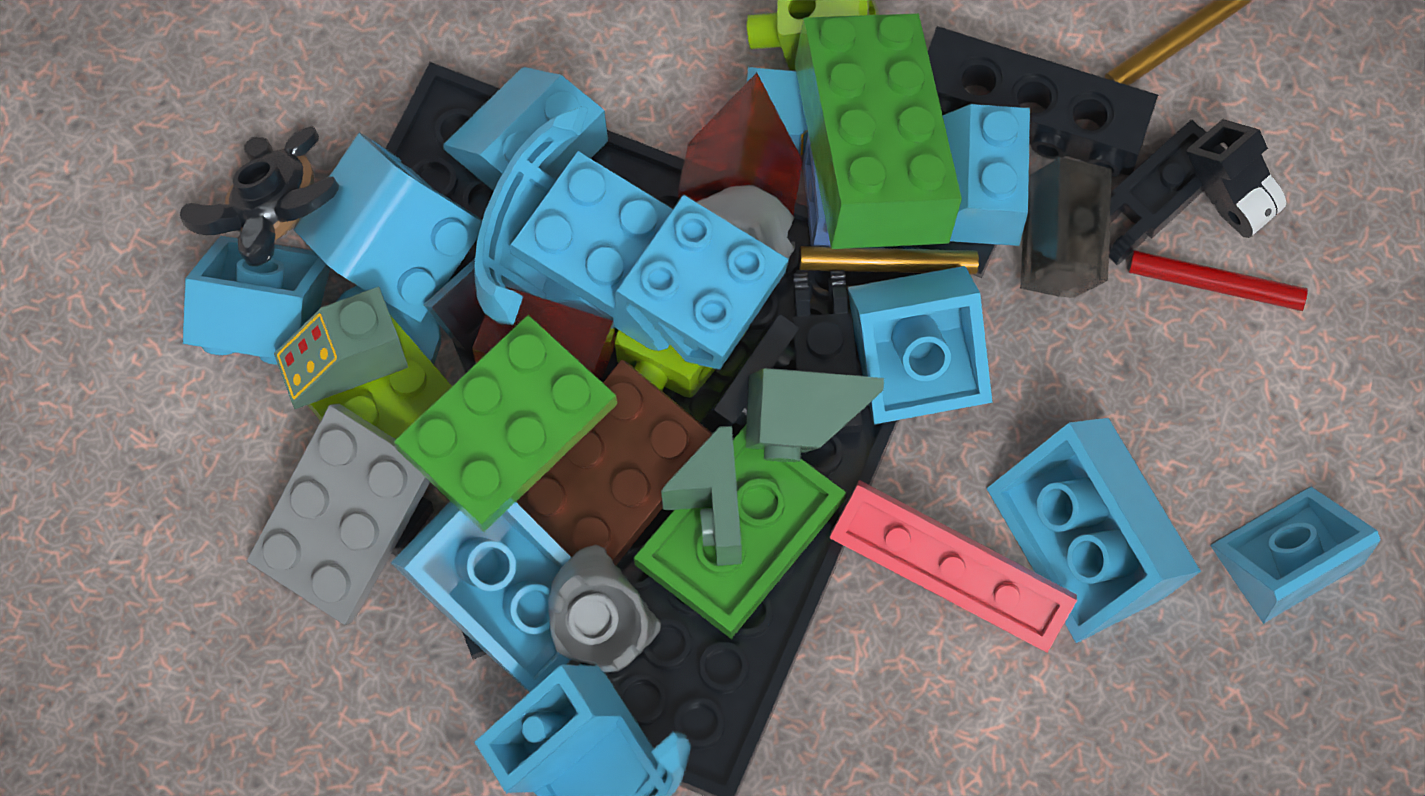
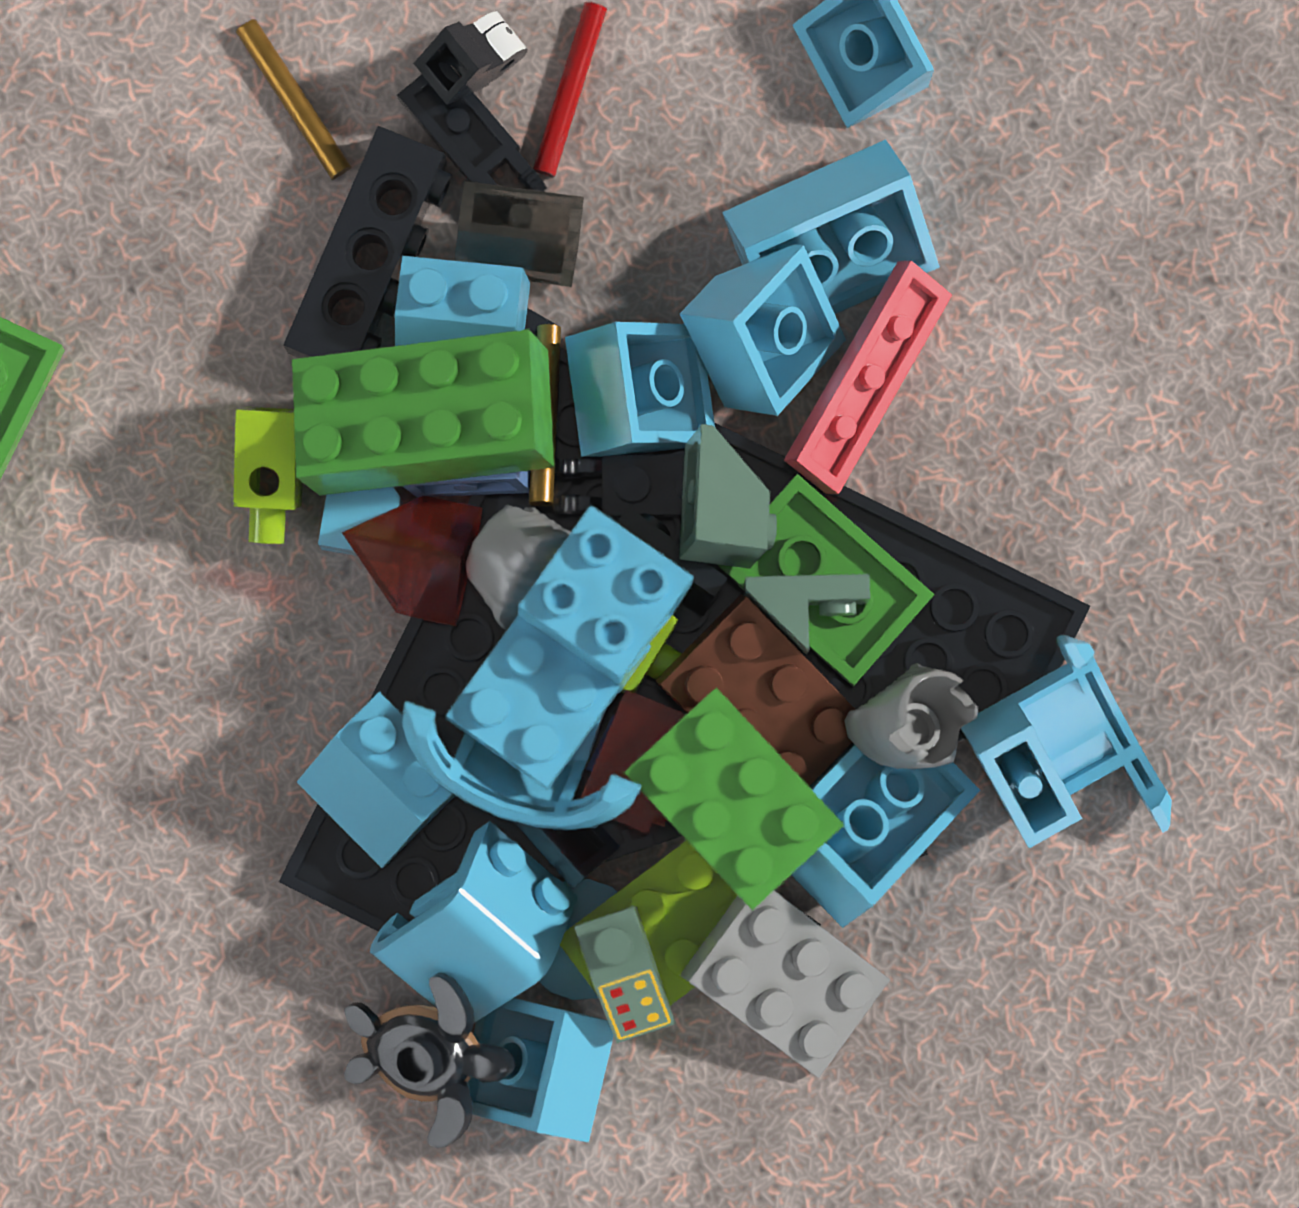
camera: 90 degrees left, 15 degrees up
none -> medium azure slope [680,244,846,416]

